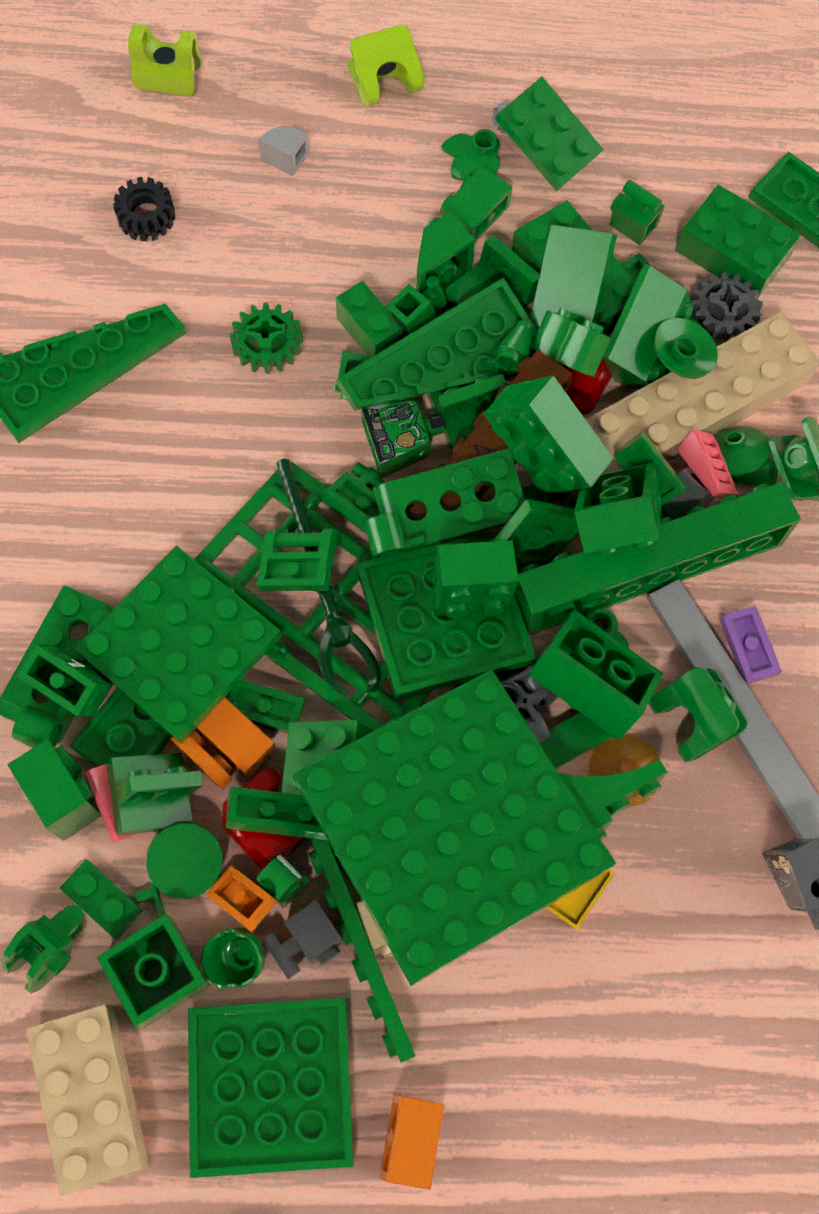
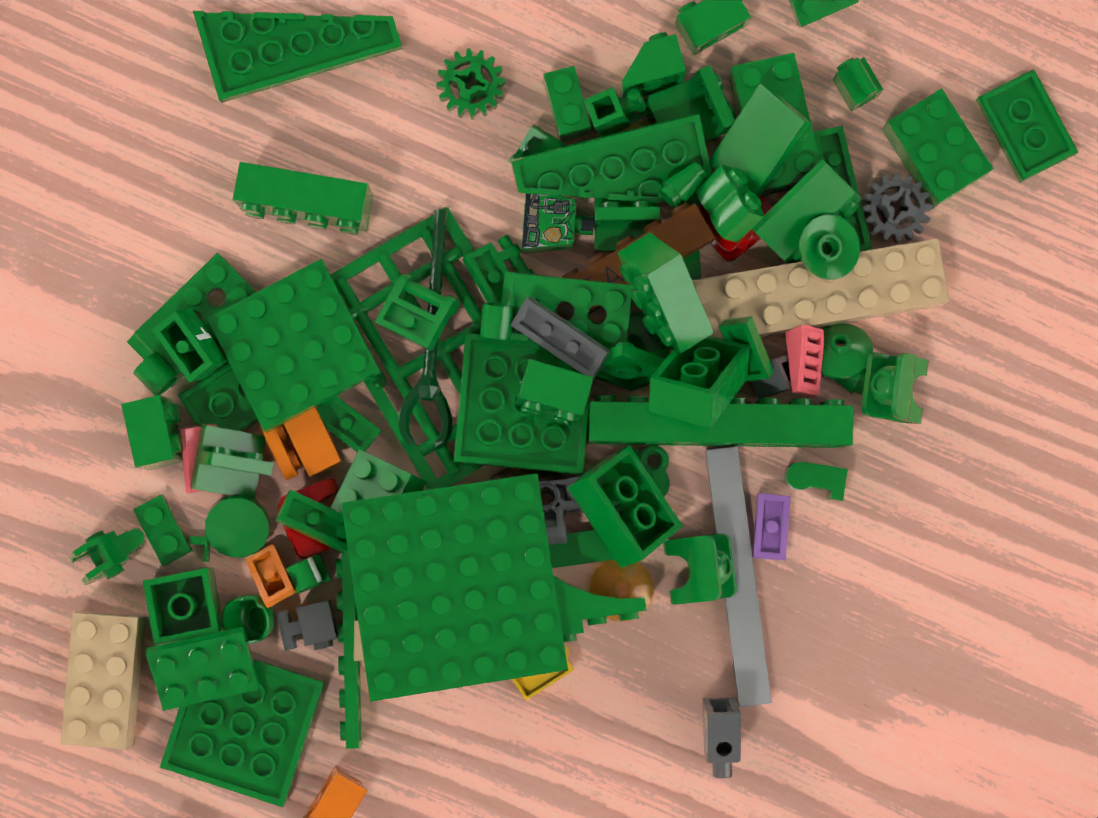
camera: 25 degrees right, 15 degrees up
none -> green plate [146,626,260,711]
none -> green brick [233,162,374,235]
none -> dark grey plate [511,296,611,378]
none -> green leg [784,462,848,501]

